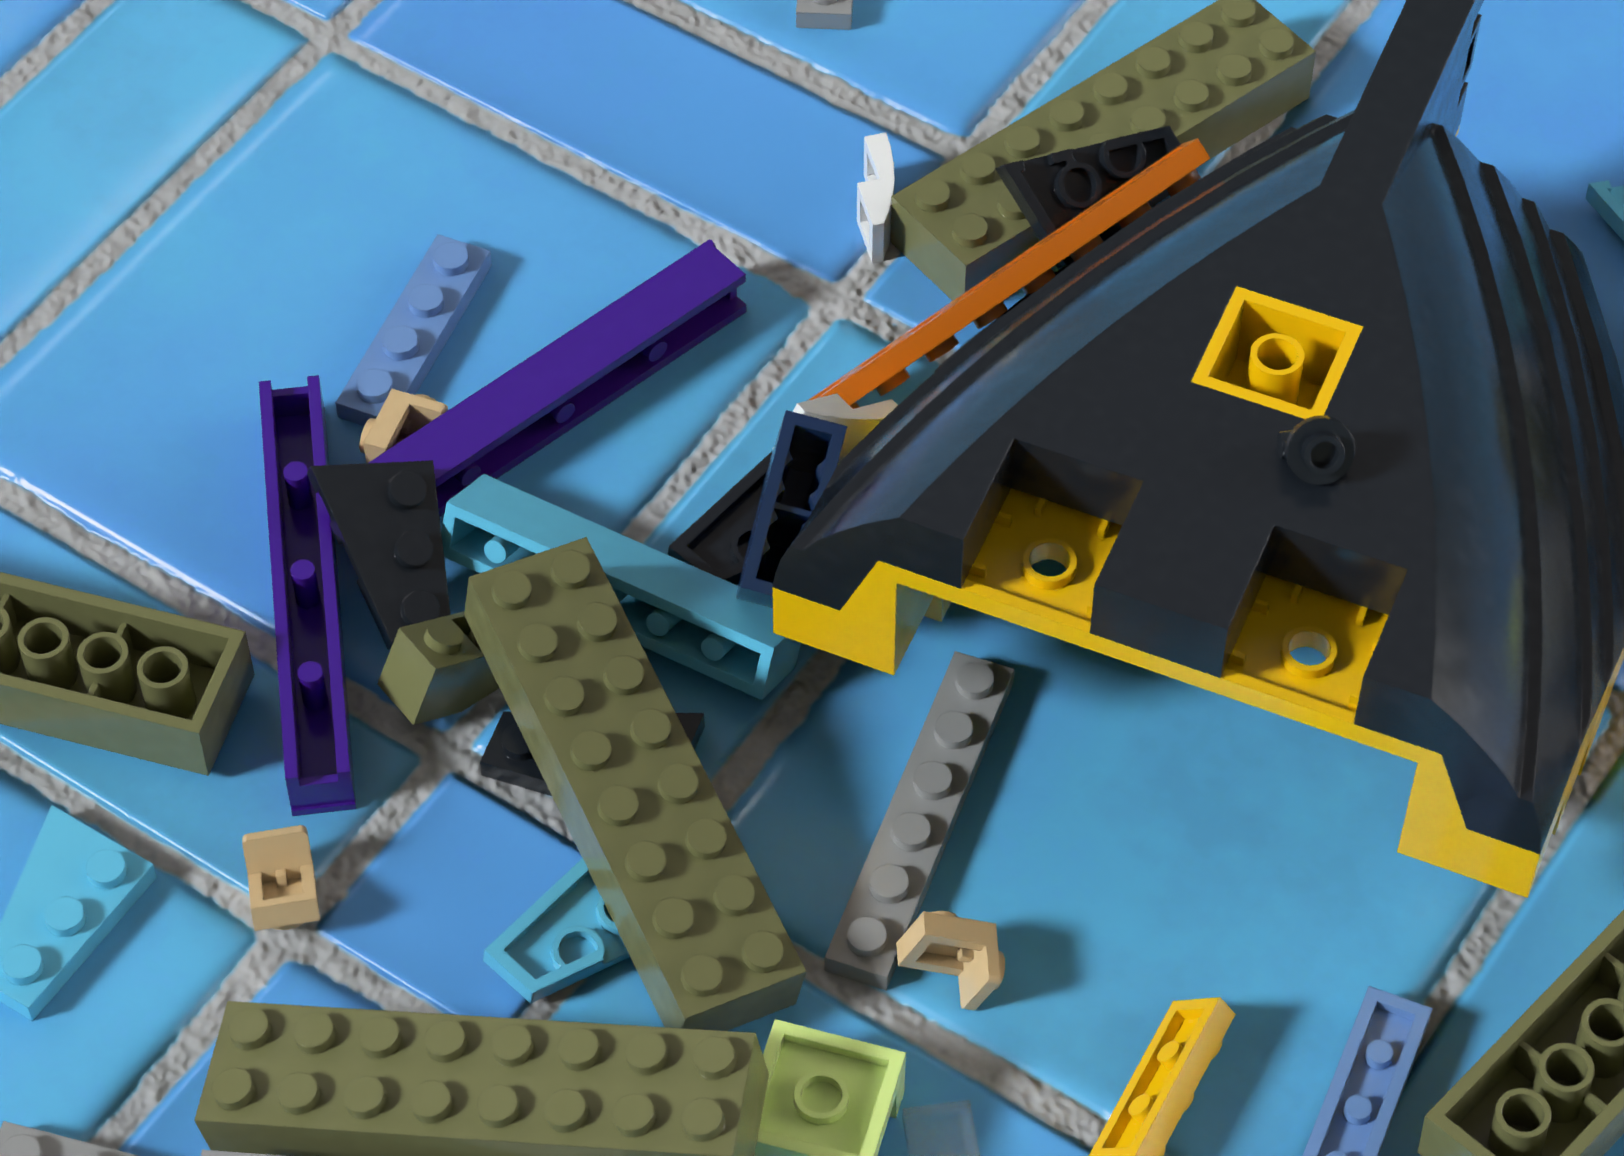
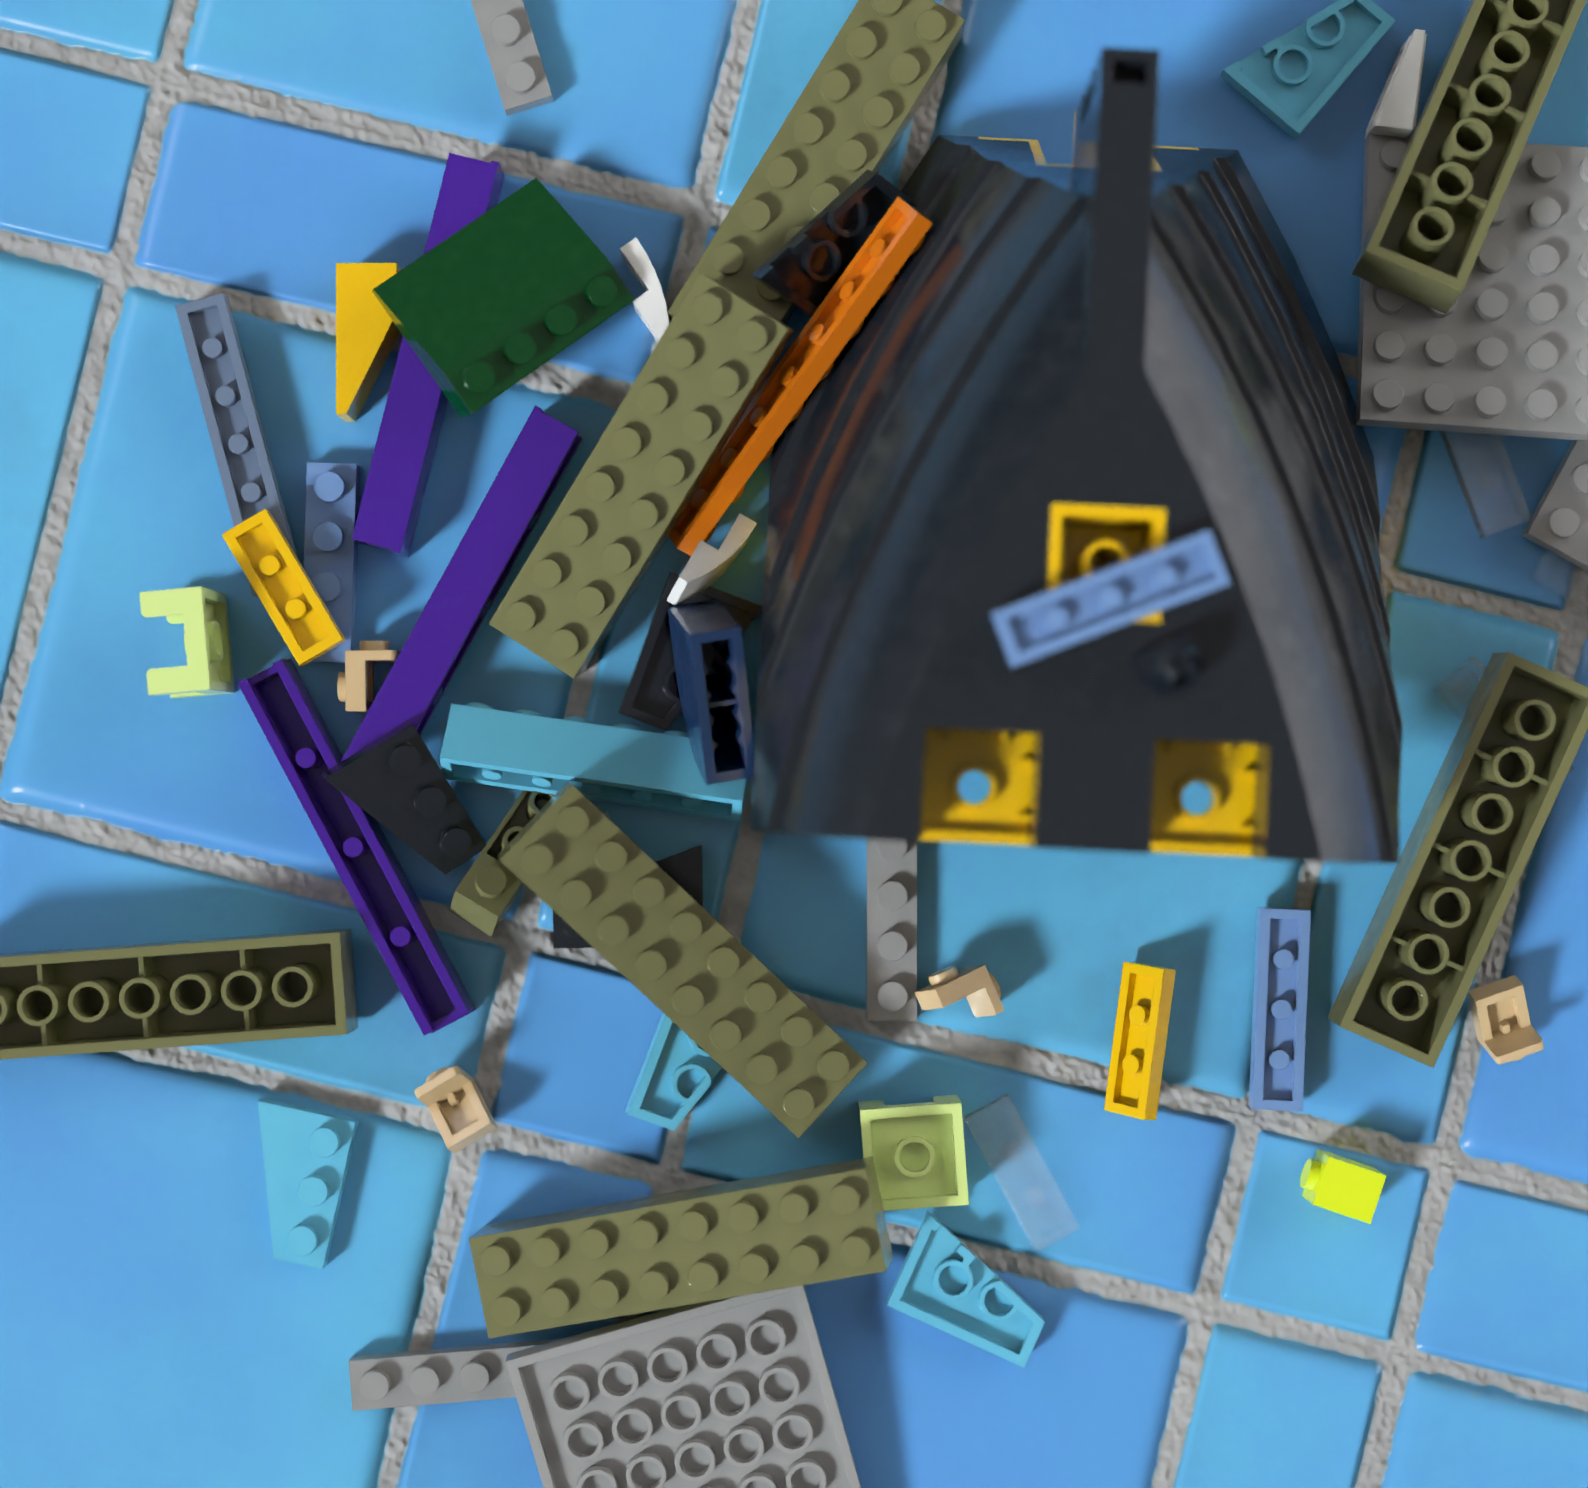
camera: 20 degrees left, 35 degrees up
none -> yellowish green panel [139,587,235,699]
none -> sand blue plate [175,293,298,597]
none -> yellow plate [221,509,346,666]
none -> yellow slope [336,263,402,422]
none -> dark purple tile [352,153,505,558]
none -> dark green slope [371,178,635,418]
none -> olive brick [489,272,795,678]
none -> medium blue plate [990,530,1231,668]

